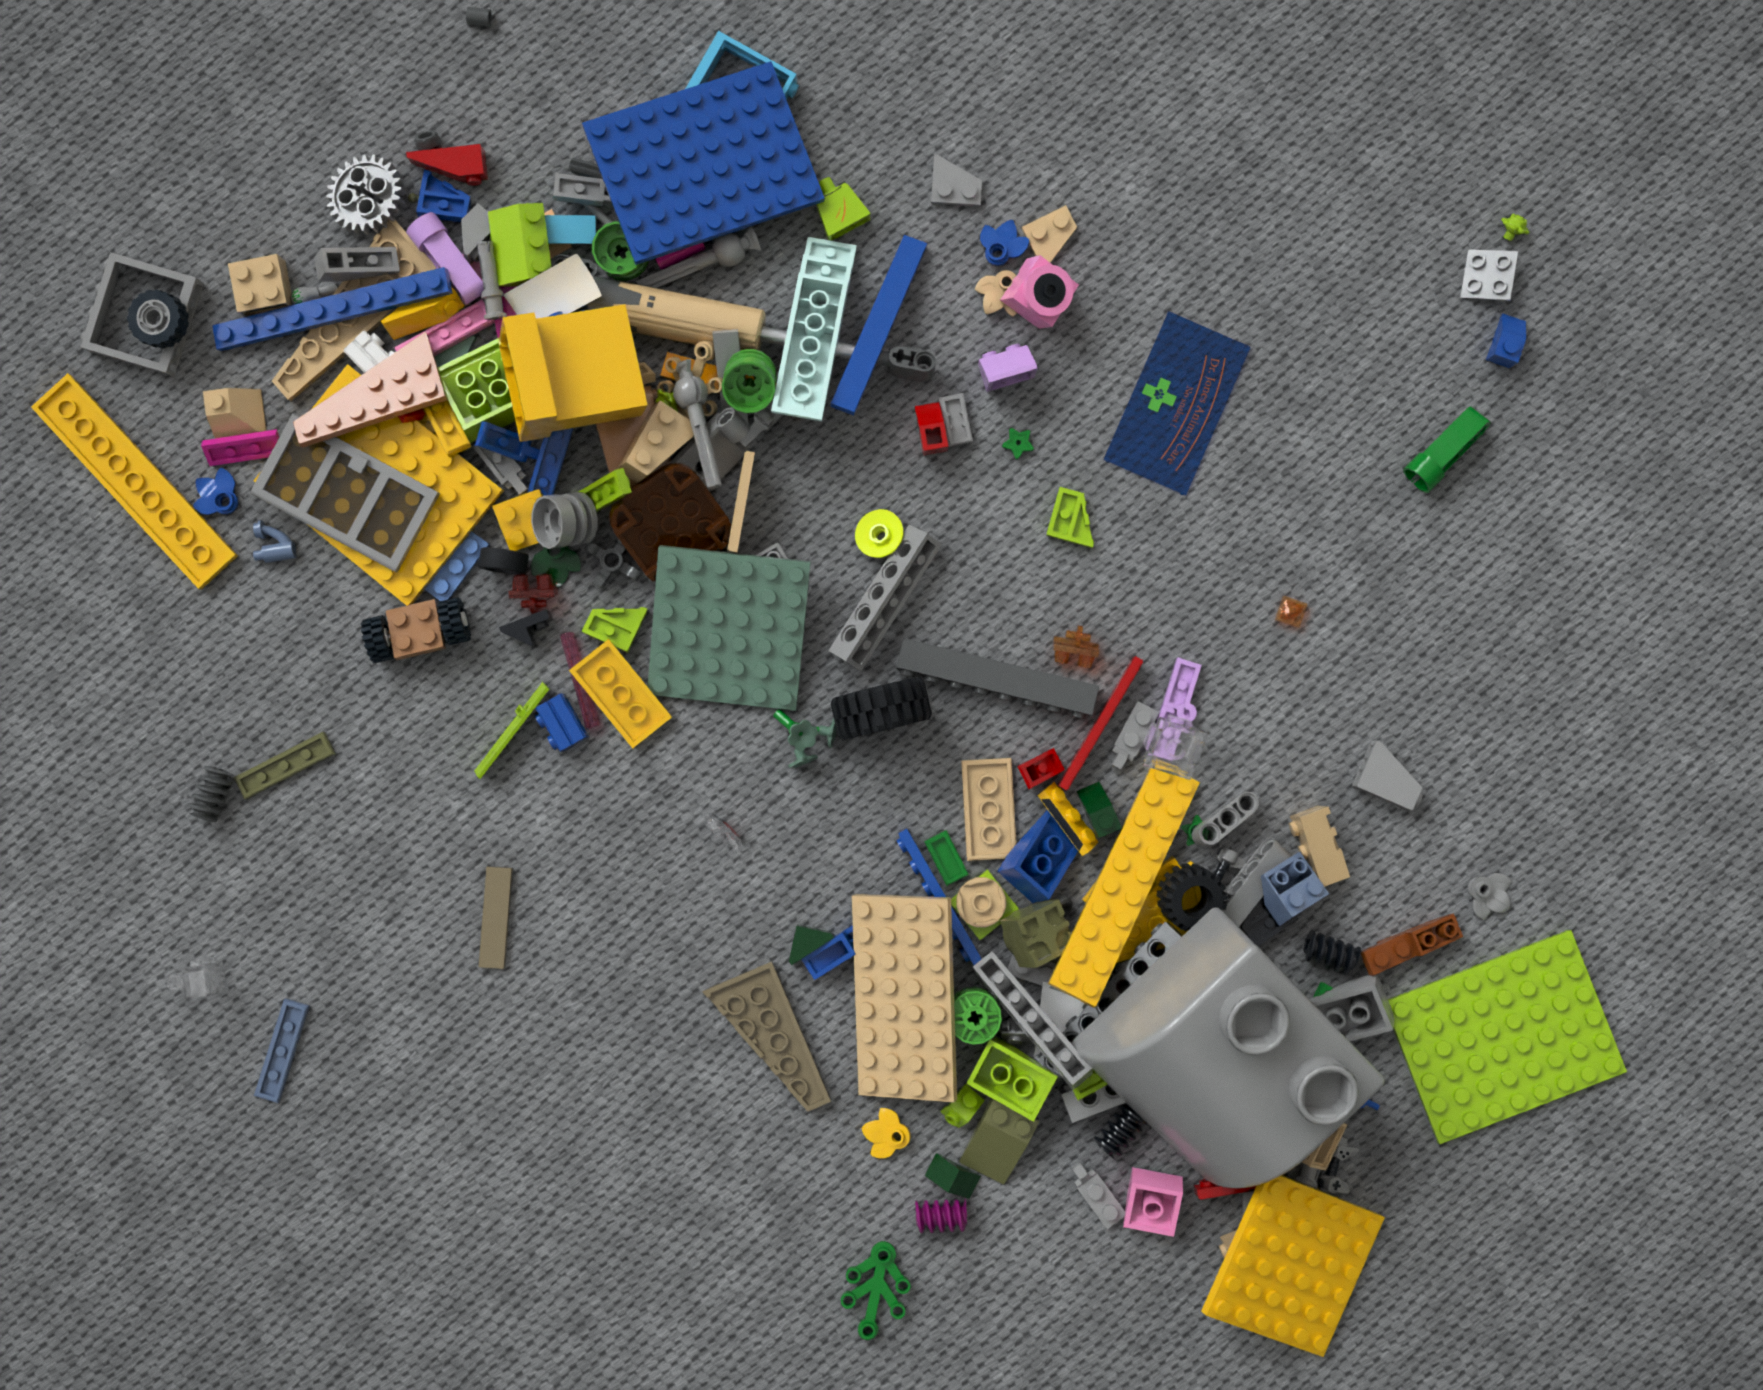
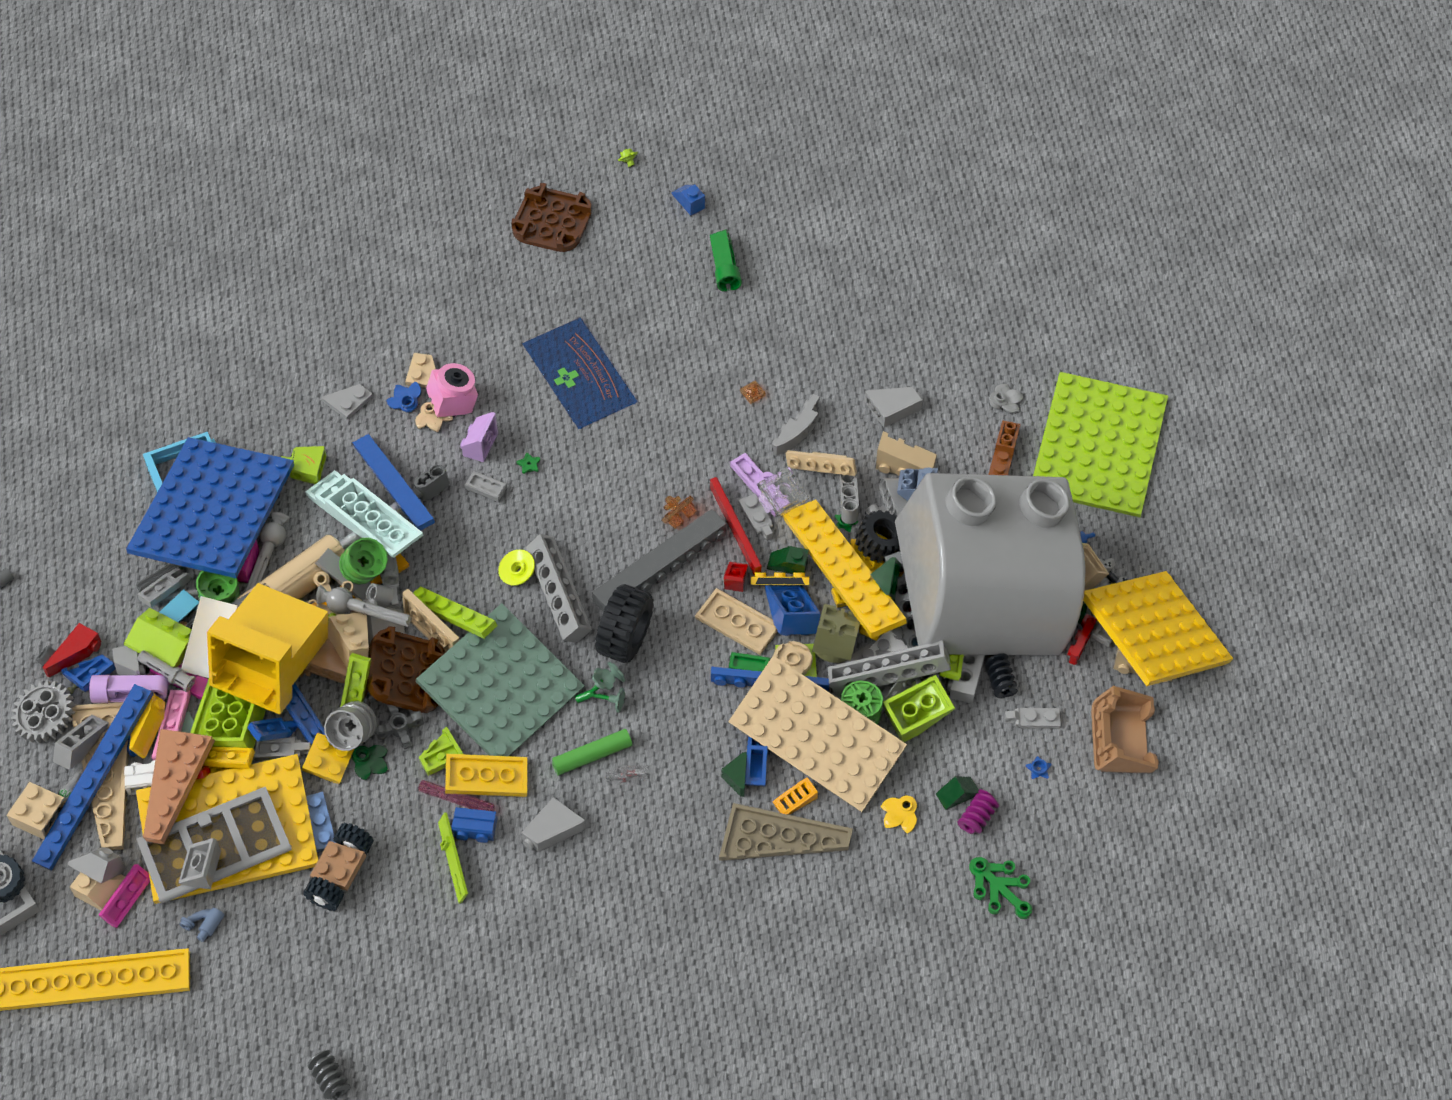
camera: 55 degrees left, 30 degrees down
blue plate [193,468,238,515] -> none
olive tile [234,732,336,800] -> none
black tyre [478,547,529,575] -> none
dark tan tile [479,866,513,969] -> none
black slope [499,609,553,648] -> none
clear red hips [508,574,558,614] -> none
red slope [914,402,949,456] -> none
lime bracket [941,1084,985,1128] -> none
olive slope [959,1097,1039,1185] -> none
lime wing [1046,487,1094,548] -> none
bright pink slope [1123,1167,1183,1237] -> none
hinge [1460,249,1519,304] -> none
none -> light grey slope [68,847,126,883]
none -> light grey slope [179,838,221,890]
none -> lime plate [413,586,498,639]
none -> reddish brown tile [511,183,592,252]
none -> light grey slope [521,798,585,852]
none -> bright green brick [552,729,632,776]
none -> light grey slope [771,394,820,456]
none -> light orange slope [772,778,818,815]
none -> tan bracket [785,450,857,476]
none -> dark green slope [870,557,901,601]
none -> blue plate [1025,756,1052,779]
none -> medium nougat windscreen [1091,686,1159,773]

